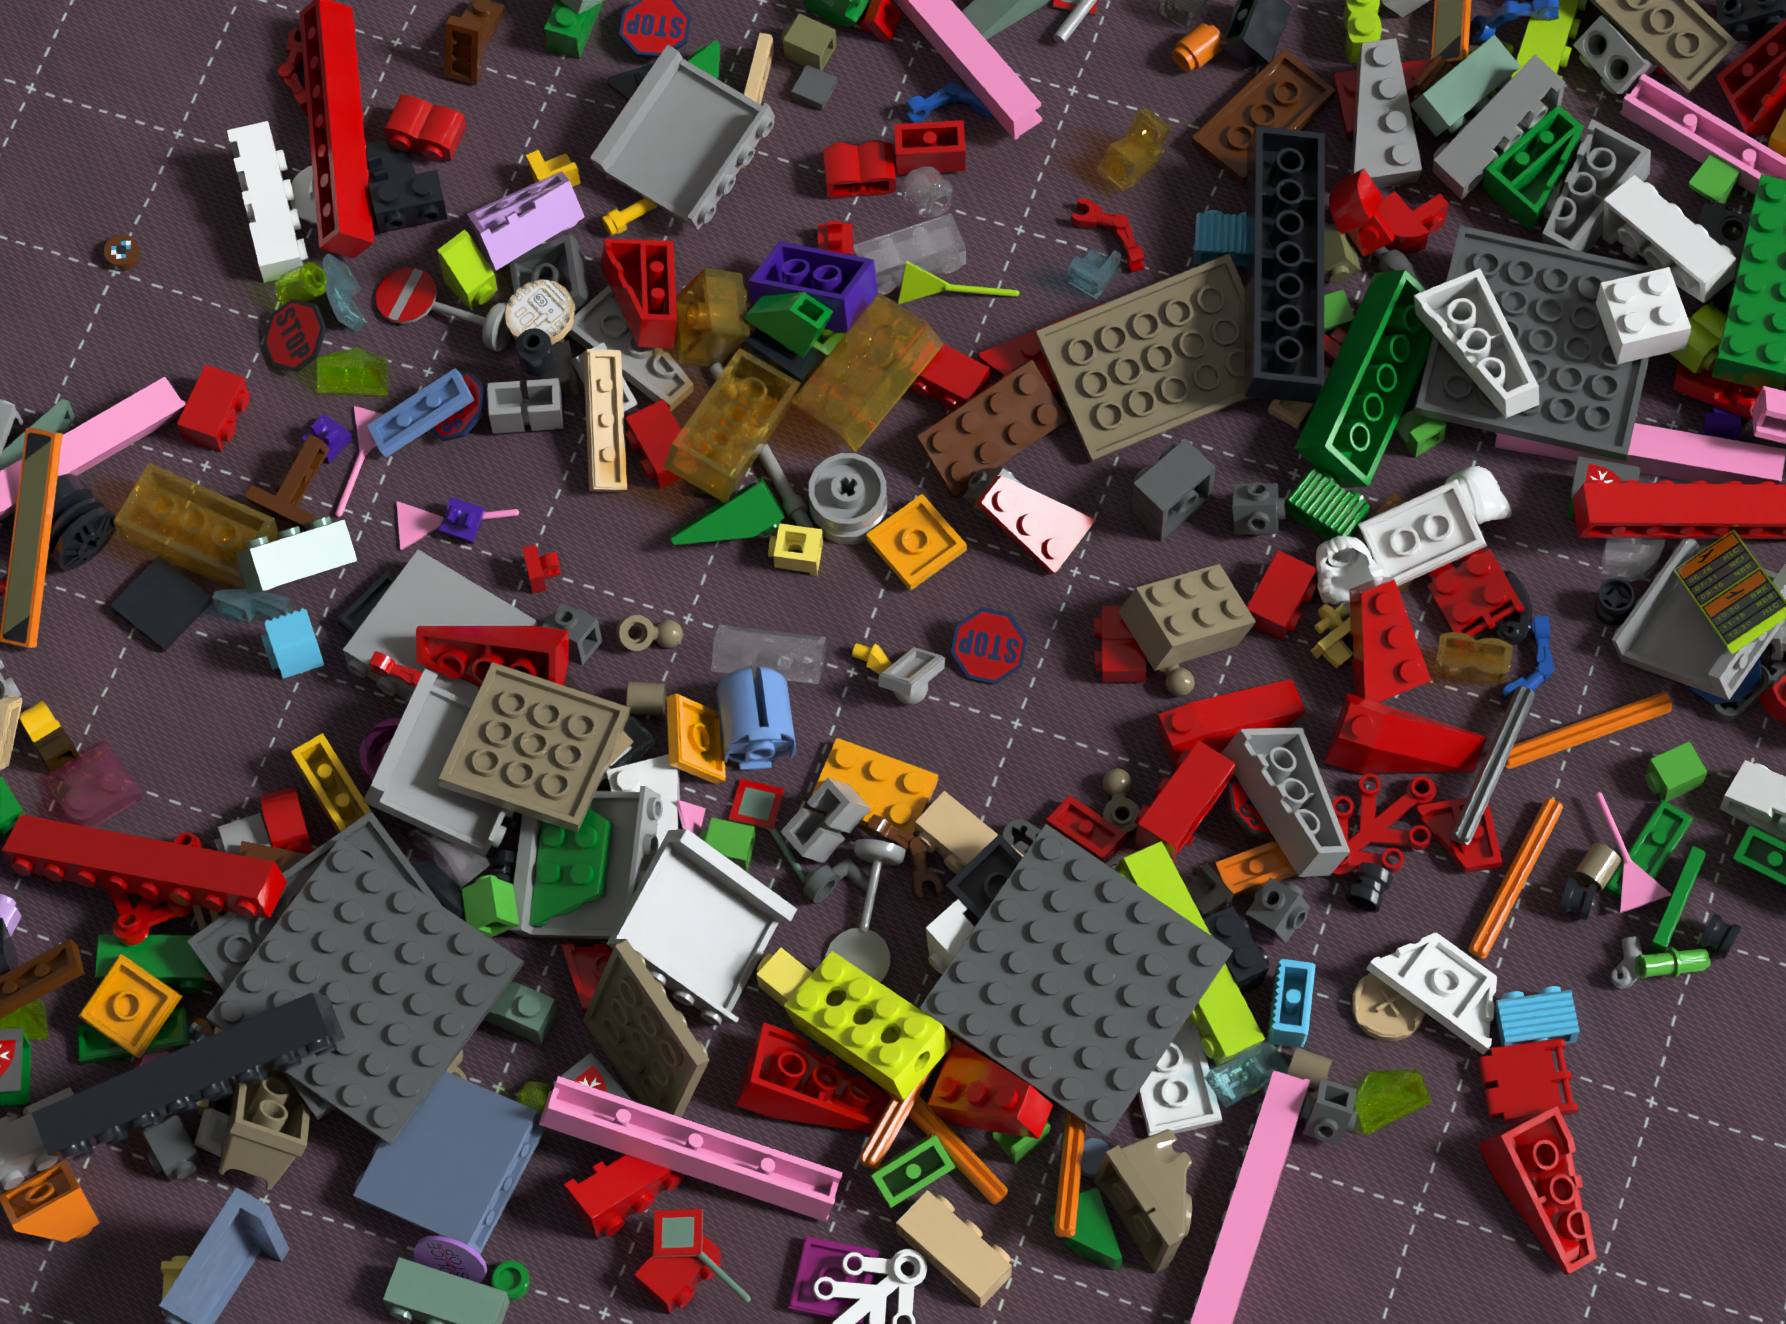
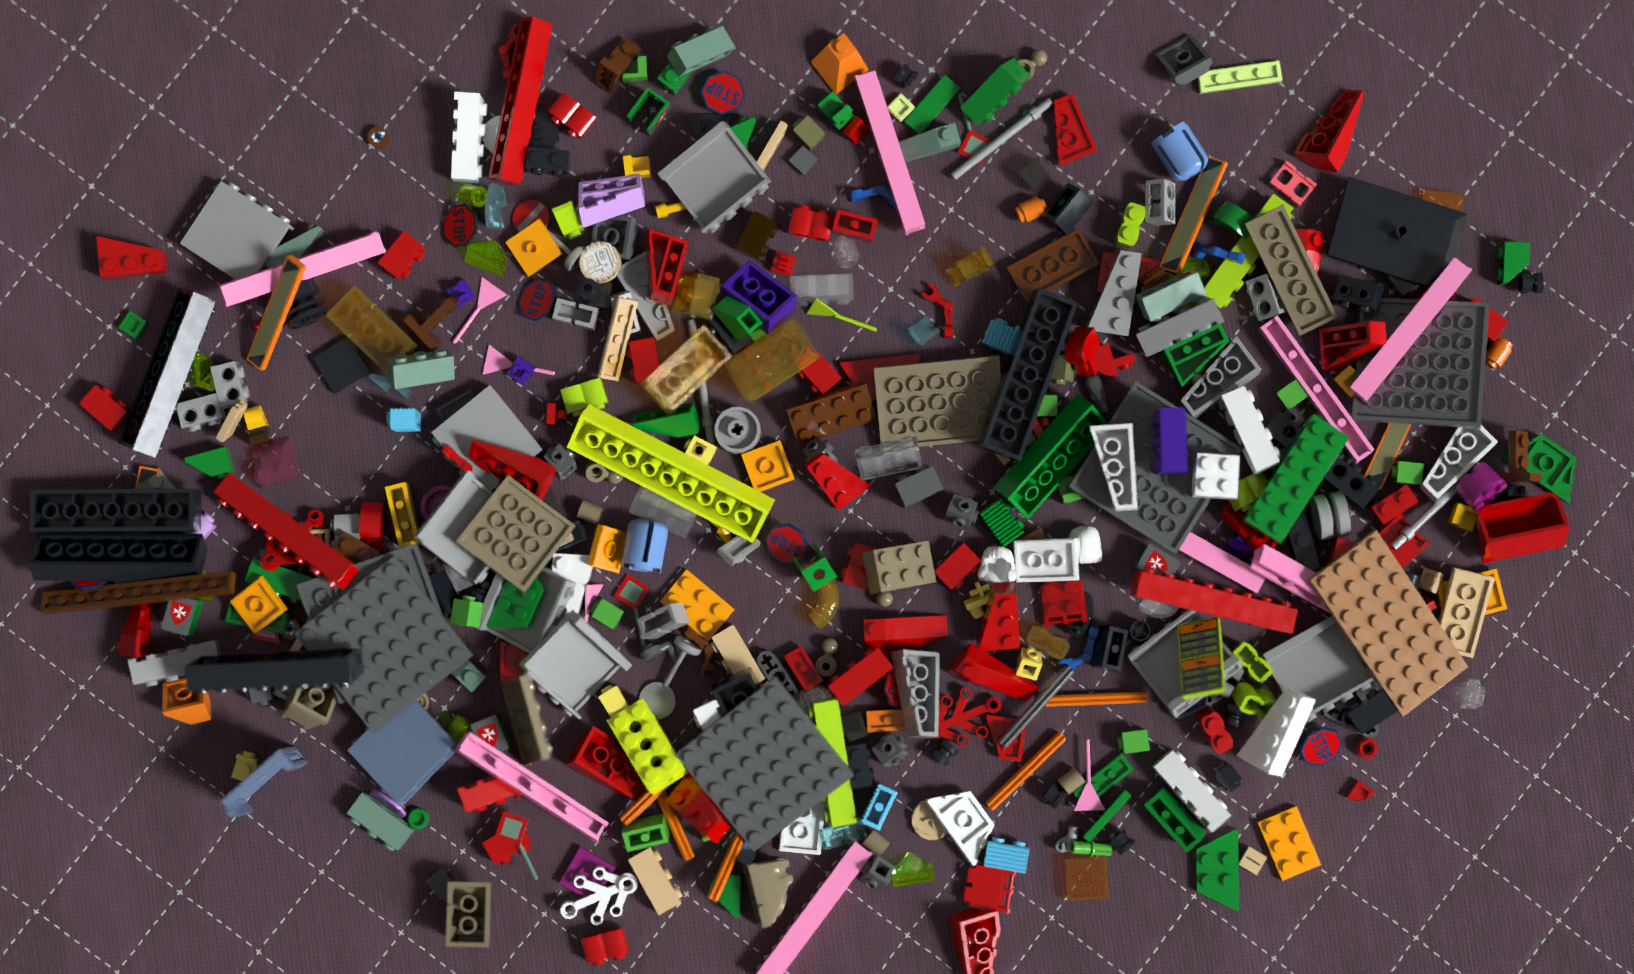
camera: 15 degrees right, 20 degrees up
medium blue plate [367,368,474,457] -> none
none -> light orange plate [506,219,563,277]
none -> lime brick [560,378,609,417]
none -> neon yellow brick [567,404,775,543]
none -> bright green panel [622,56,648,82]
none -> green piece [626,87,671,136]
none -> dark brown brick [736,210,779,260]
none -> green piece [791,542,837,592]
none -> clear yellow cylinder [808,576,839,630]
none -> clear brick [855,437,922,481]
none -> light yellow brick [1016,647,1042,680]
none -> clear orange plate [1064,856,1109,901]
none -> black brick [1091,626,1129,672]
none -> dark purple brick [1151,407,1187,475]

